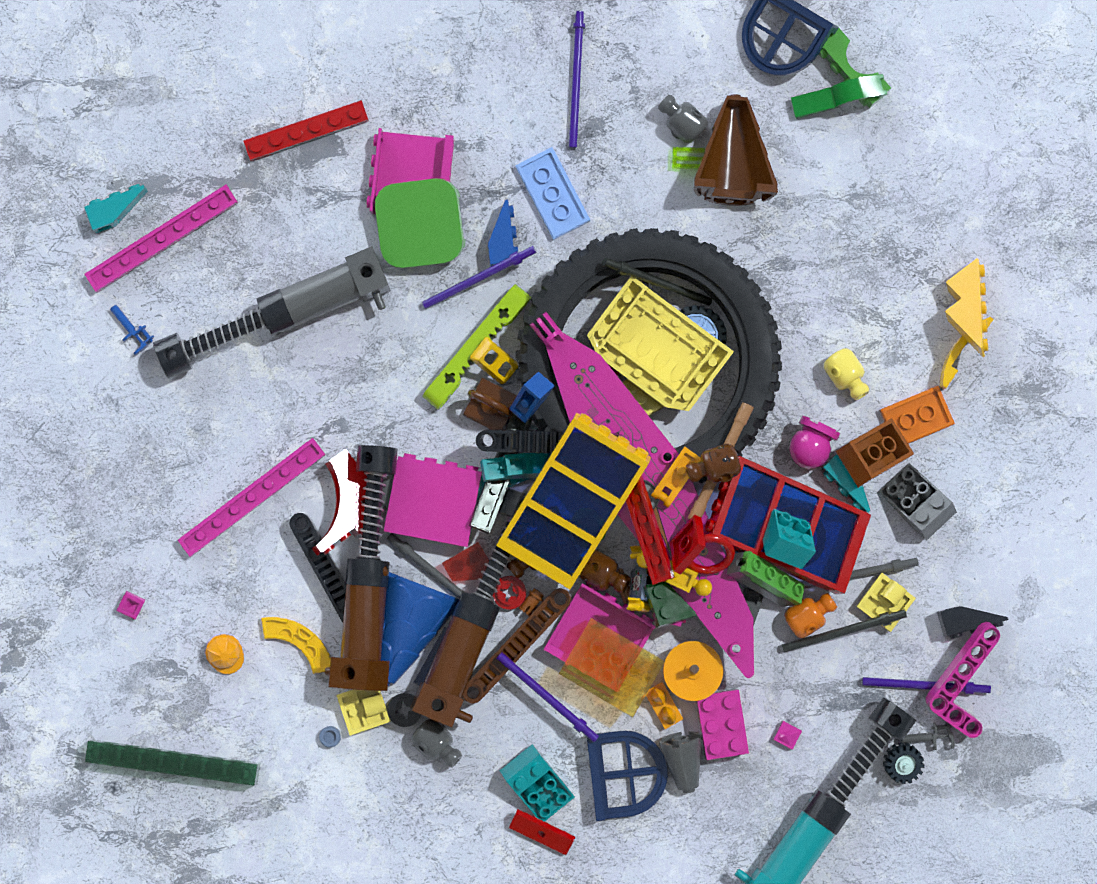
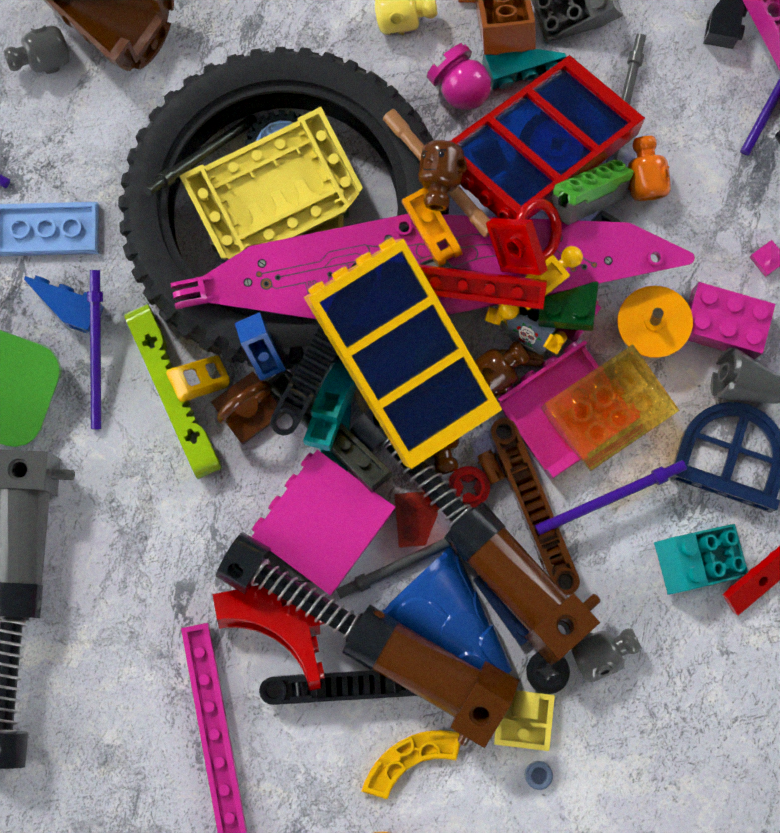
camera: 65 degrees left, 5 degrees down
light orange tile [644,682,683,729] -> none
clear neon green tile [672,147,705,170] -> none
teal slope [763,509,816,569] -> none
pearl dark grey bar [782,609,907,653] -> none
light yellow plate [856,573,916,632] -> none

